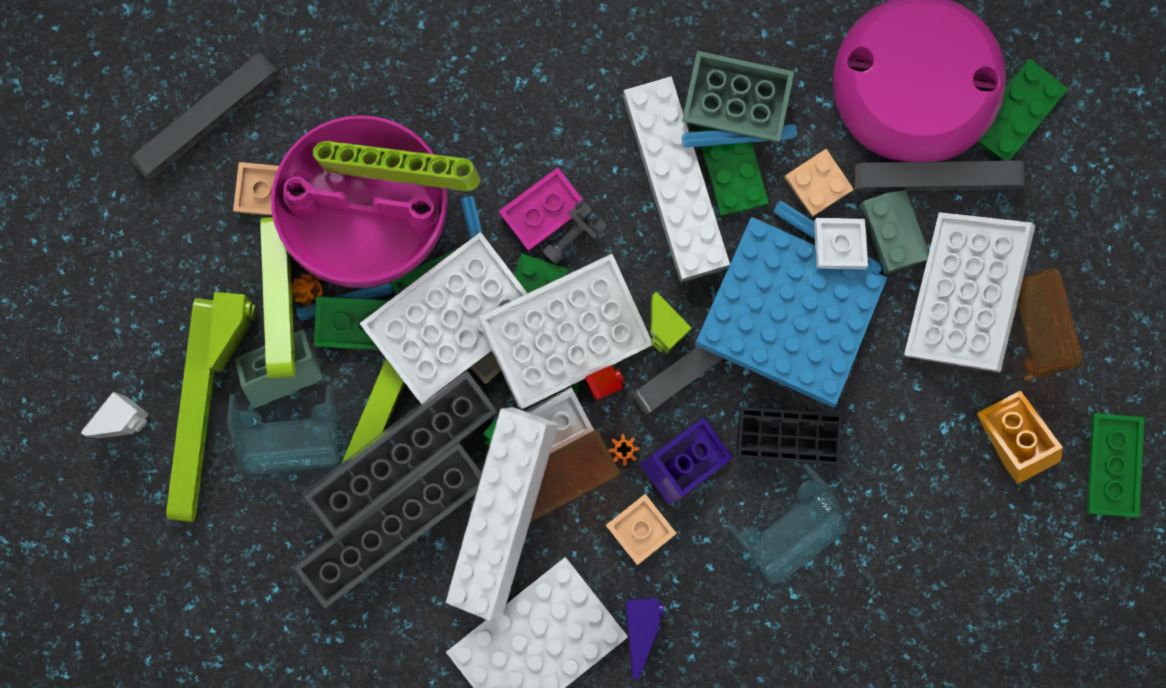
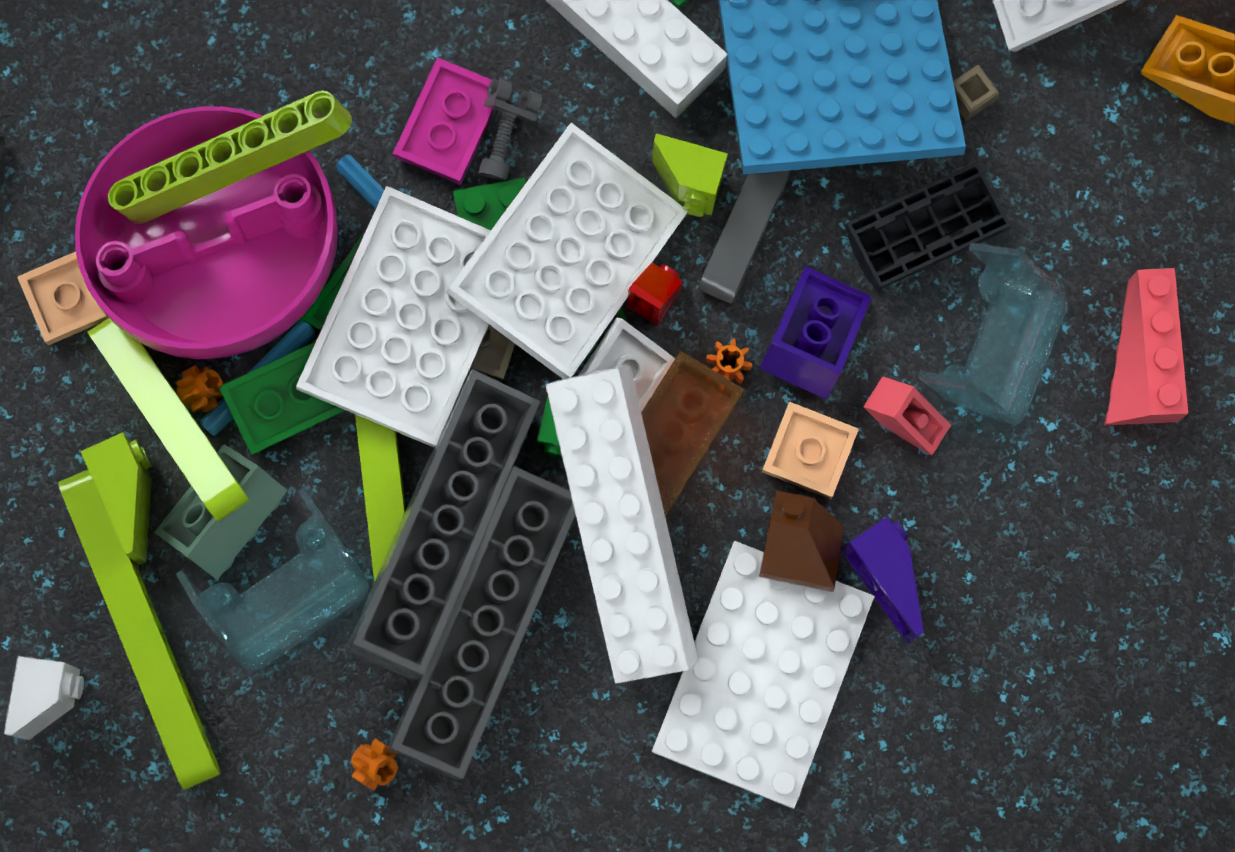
camera: 30 degrees left, 5 degrees down
none -> orange gear [351,739,398,790]
none -> reddish brown slope [759,490,844,592]
none -> coral slope [864,377,951,455]
none -> dark tan slope [953,65,999,121]
none -> coral wedge [1104,268,1188,425]

